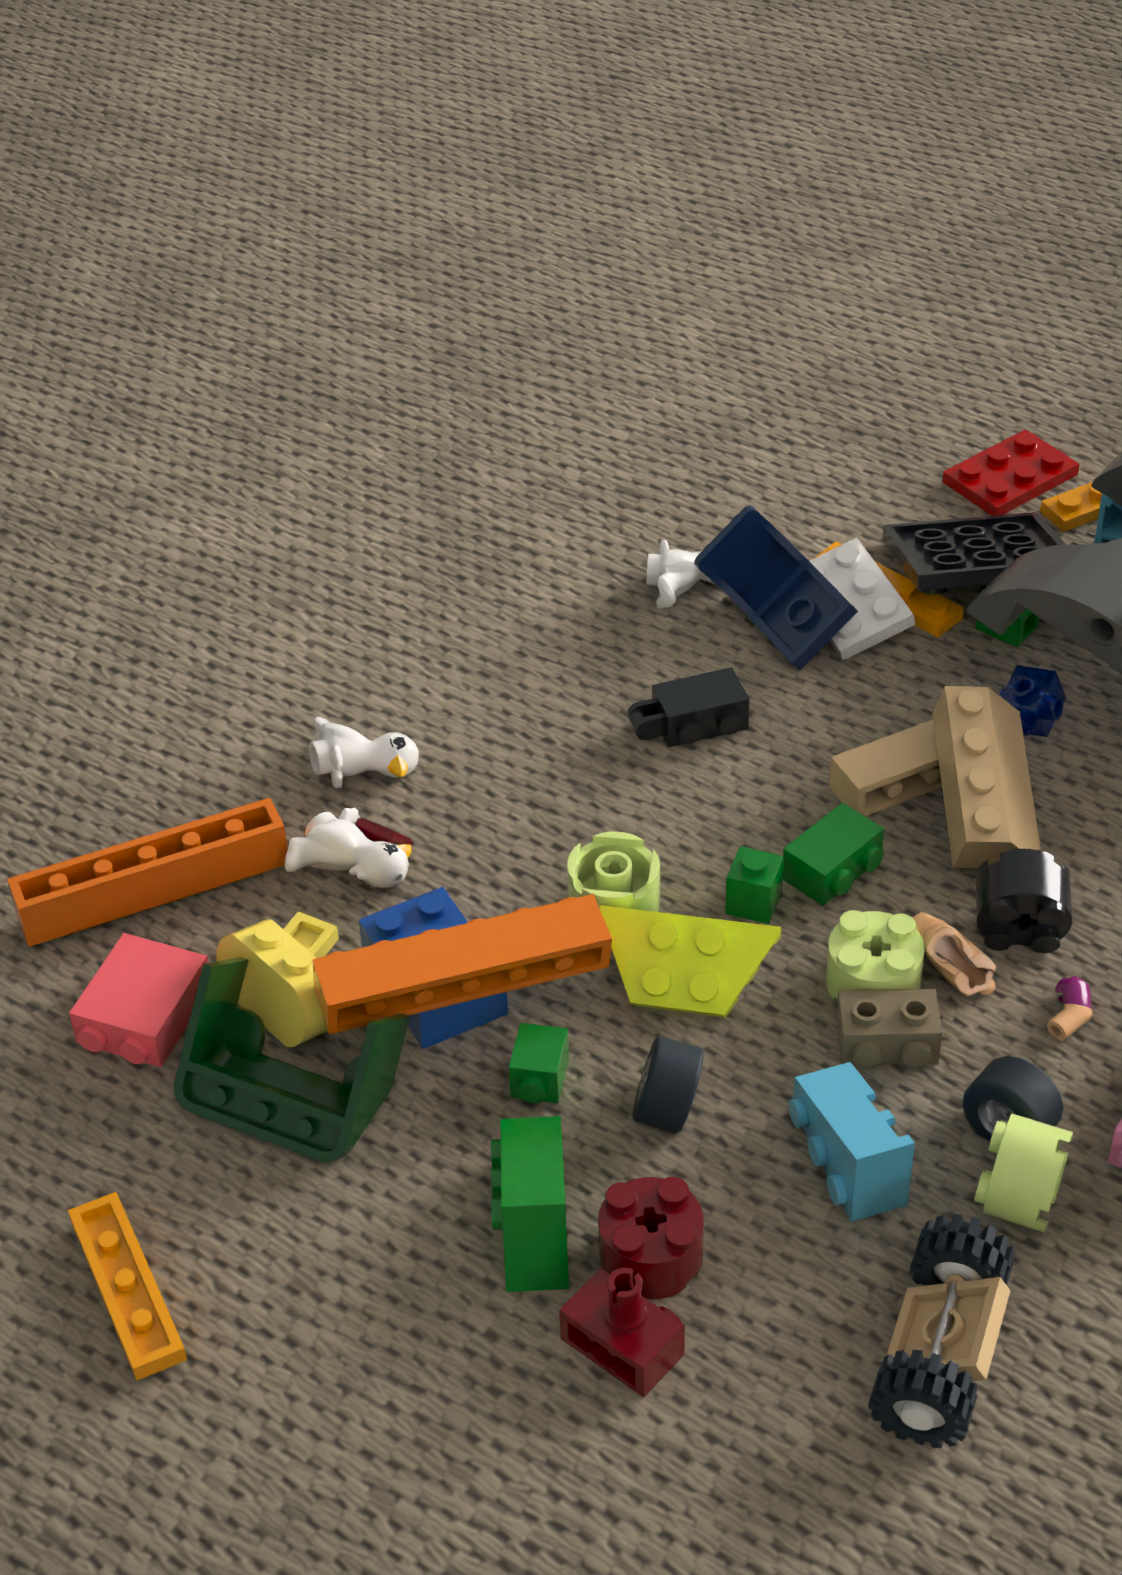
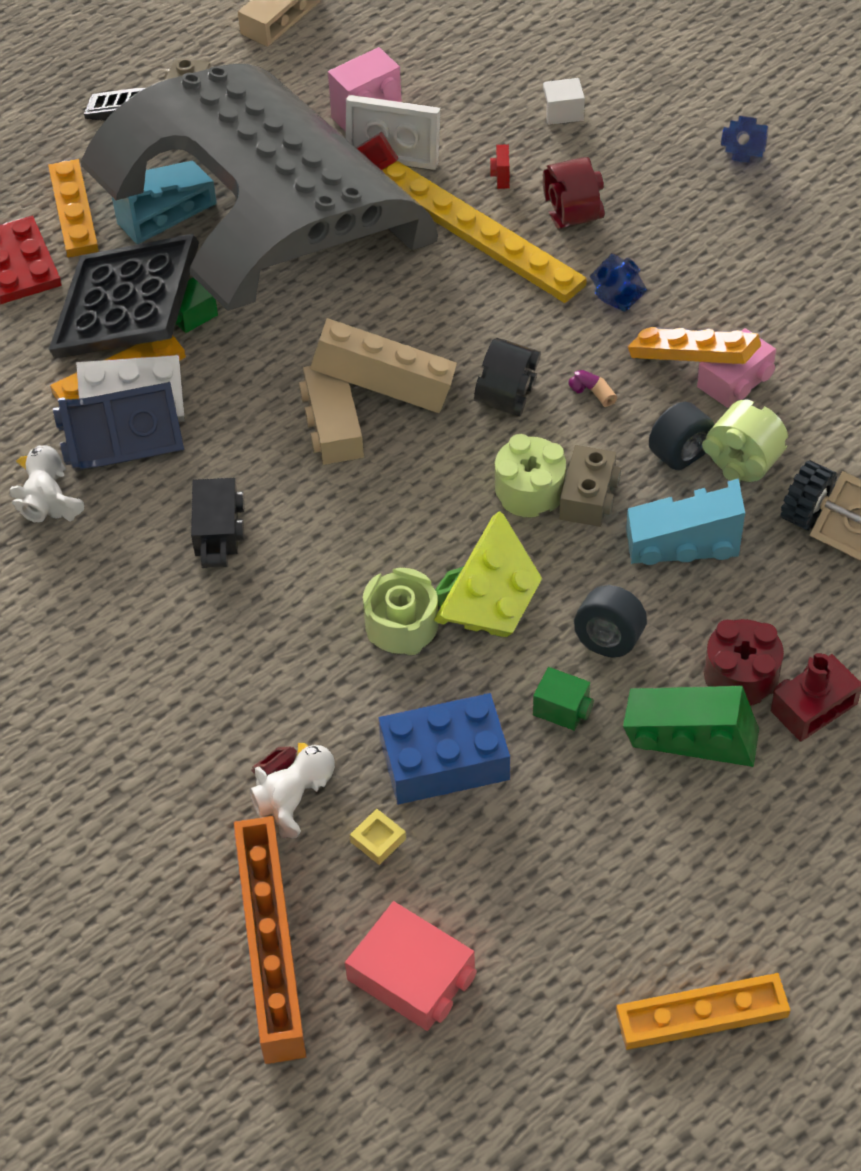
camera: 75 degrees left, 10 degrees up
dark green windscreen [174,957,410,1162] -> none
light yellow brick [216,919,328,1047] -> none
white animal [309,717,419,788] -> none
orange brick [312,894,612,1034] -> none
green brick [725,846,784,924] -> none
green brick [783,802,884,906] -> none
light nougat animal [912,912,997,997] -> none
clear blue brick [999,665,1066,737] -> none

